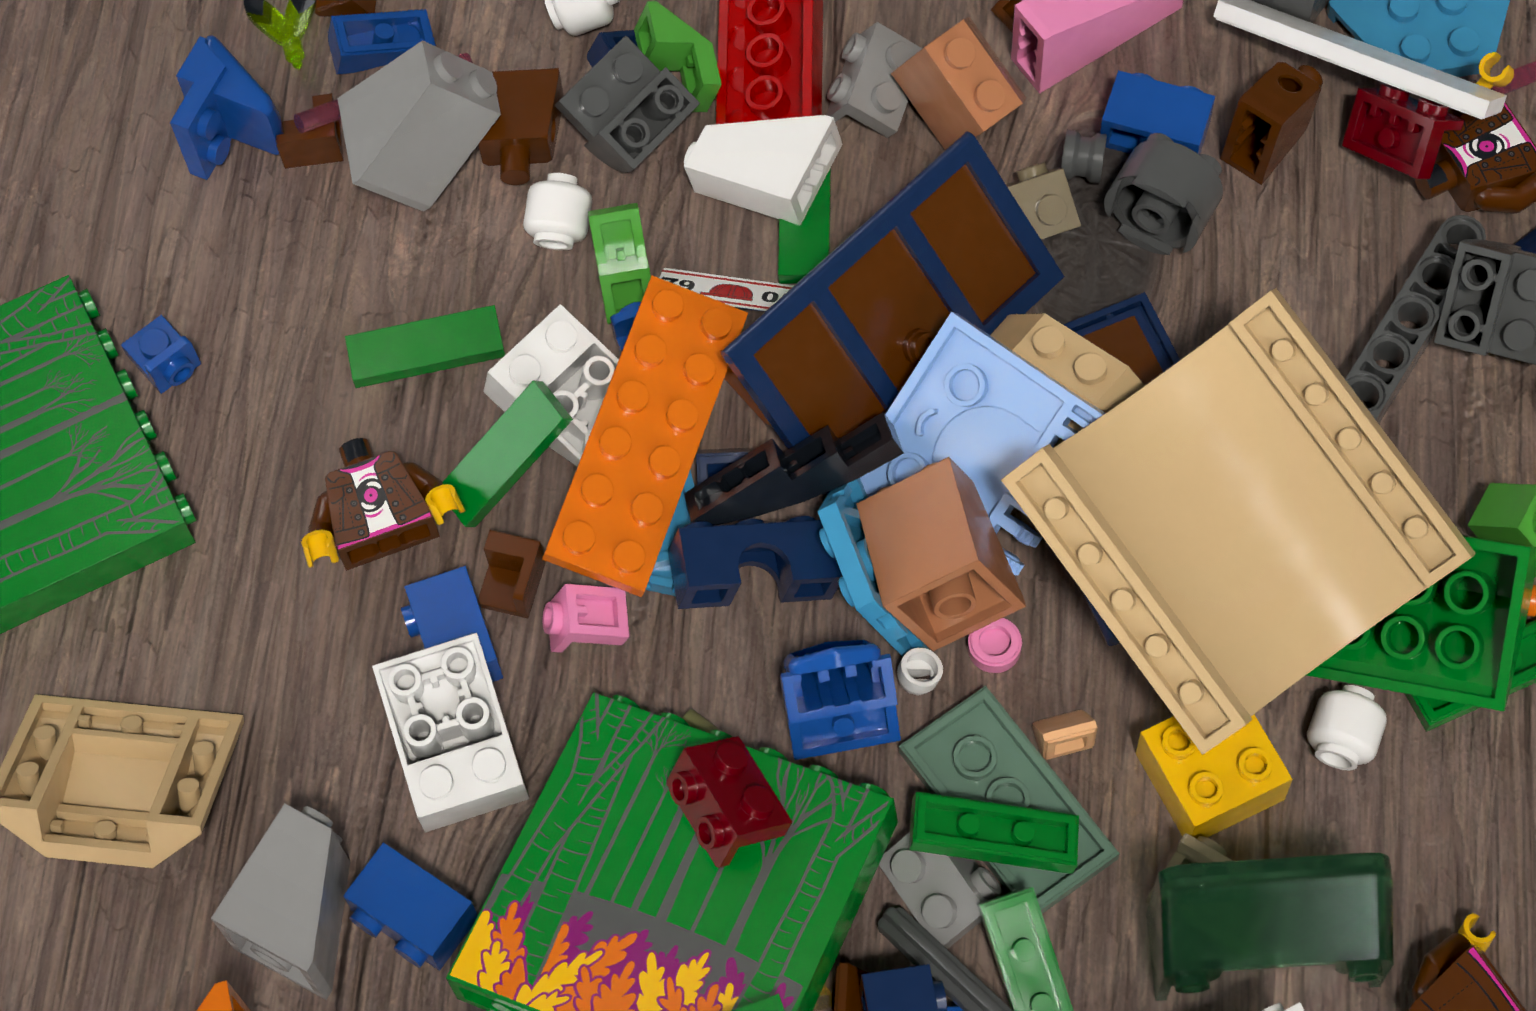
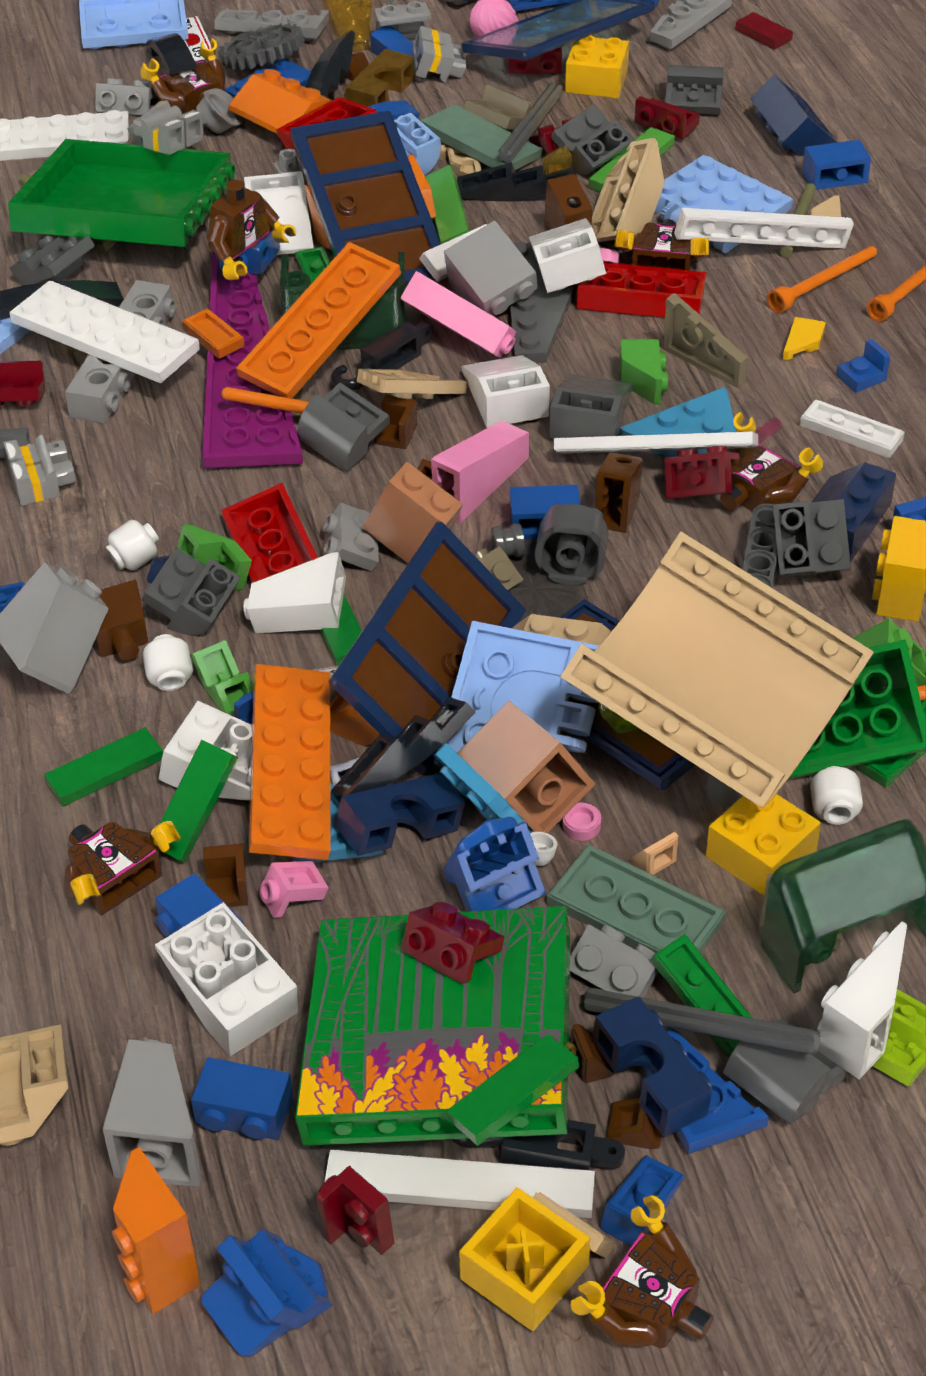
camera: 25 degrees left, 20 degrees down
green tile [909,792,1079,874] -> none

